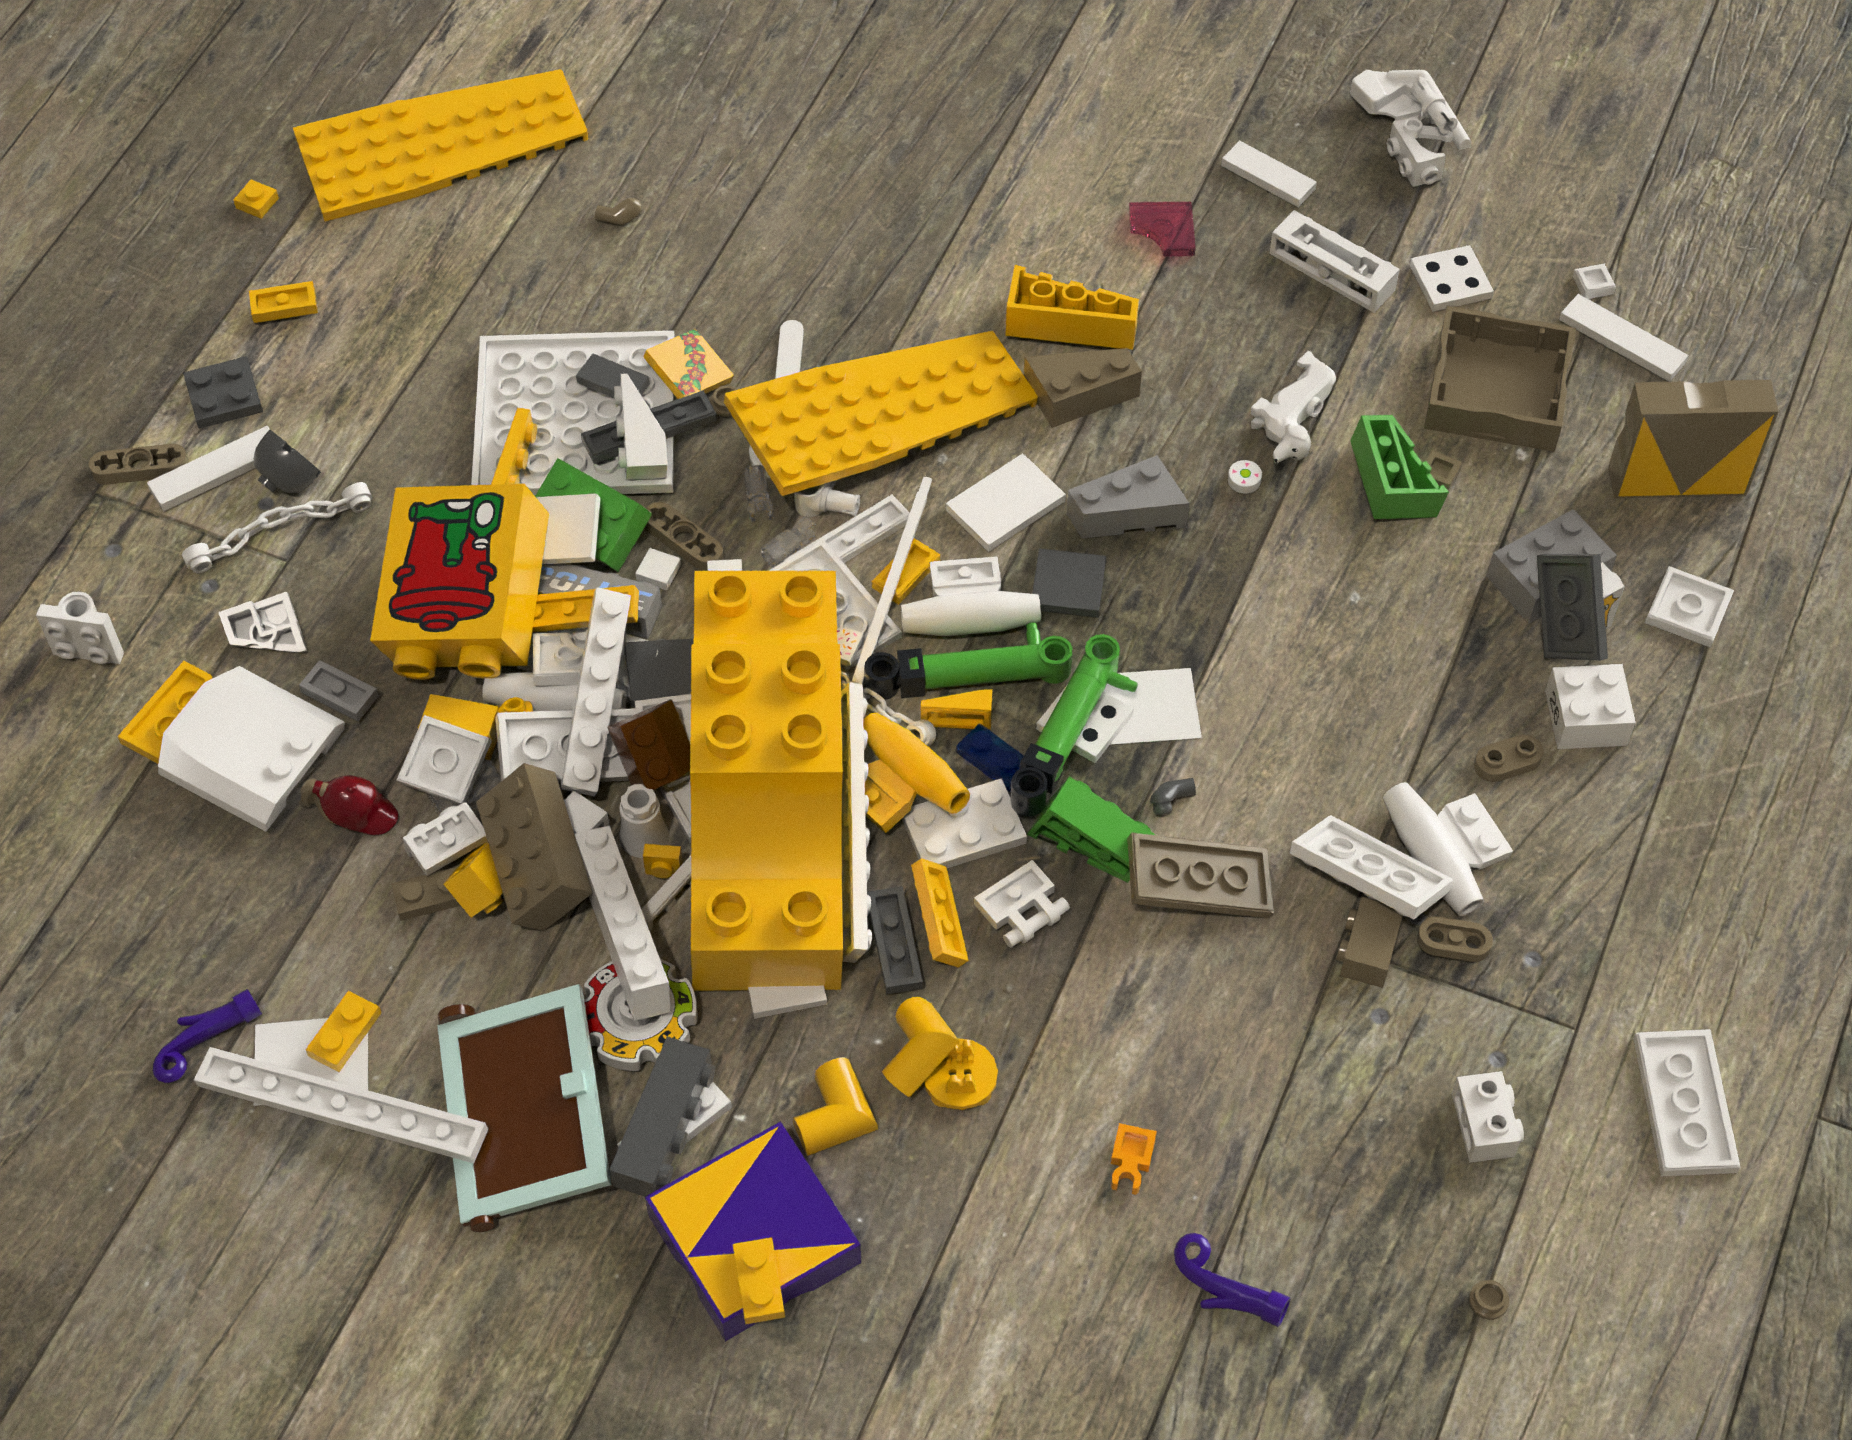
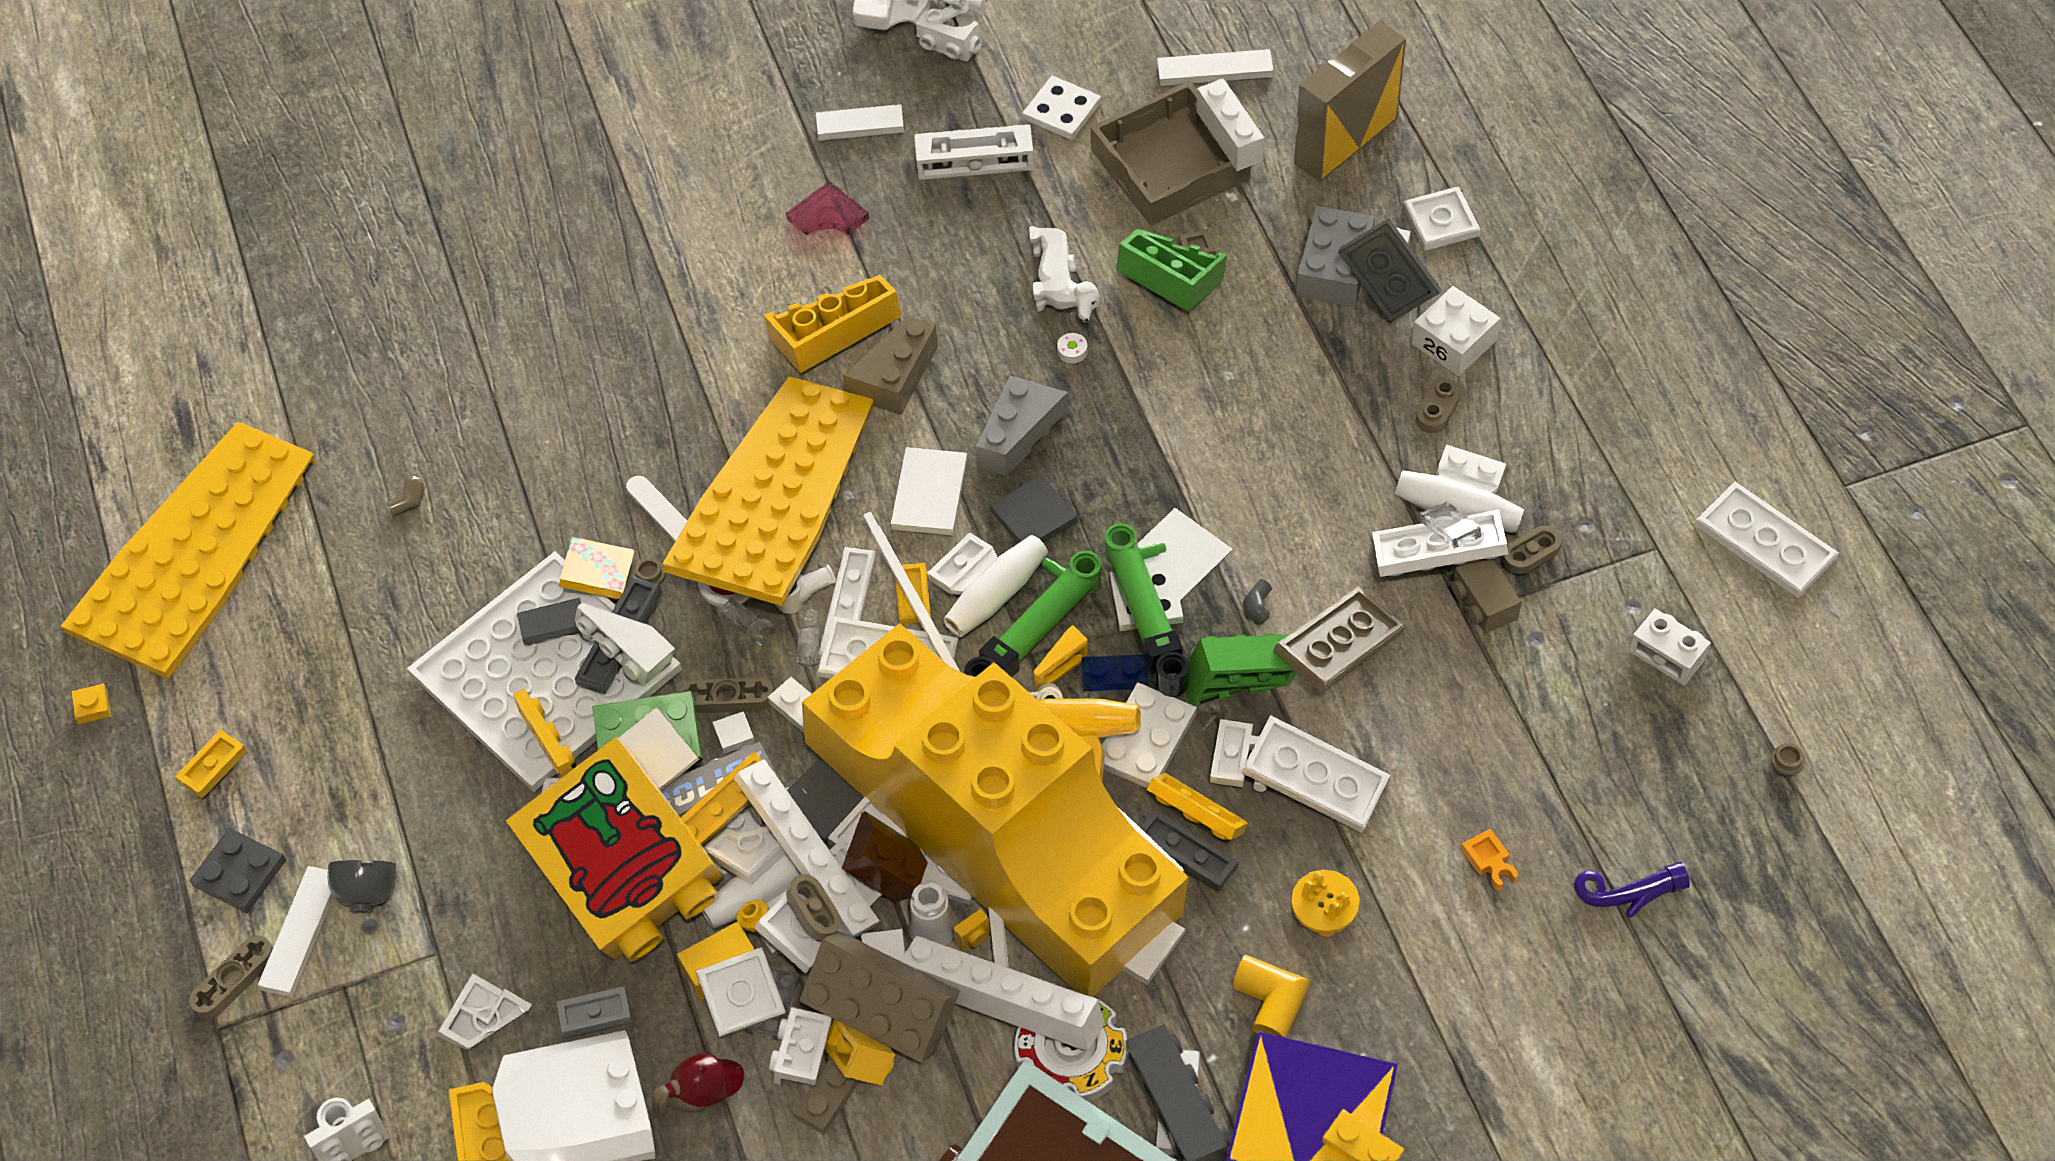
camera: 40 degrees left, 0 degrees up
white piece [182,482,372,573] -> none
yellow brick [882,997,959,1097] -> none
white tile [1573,263,1616,299] -> none
none -> dark tan plate [786,875,841,940]
none -> white brick [1197,78,1264,171]
none -> white tile [1241,715,1390,833]
none -> clear tile [1420,501,1482,549]

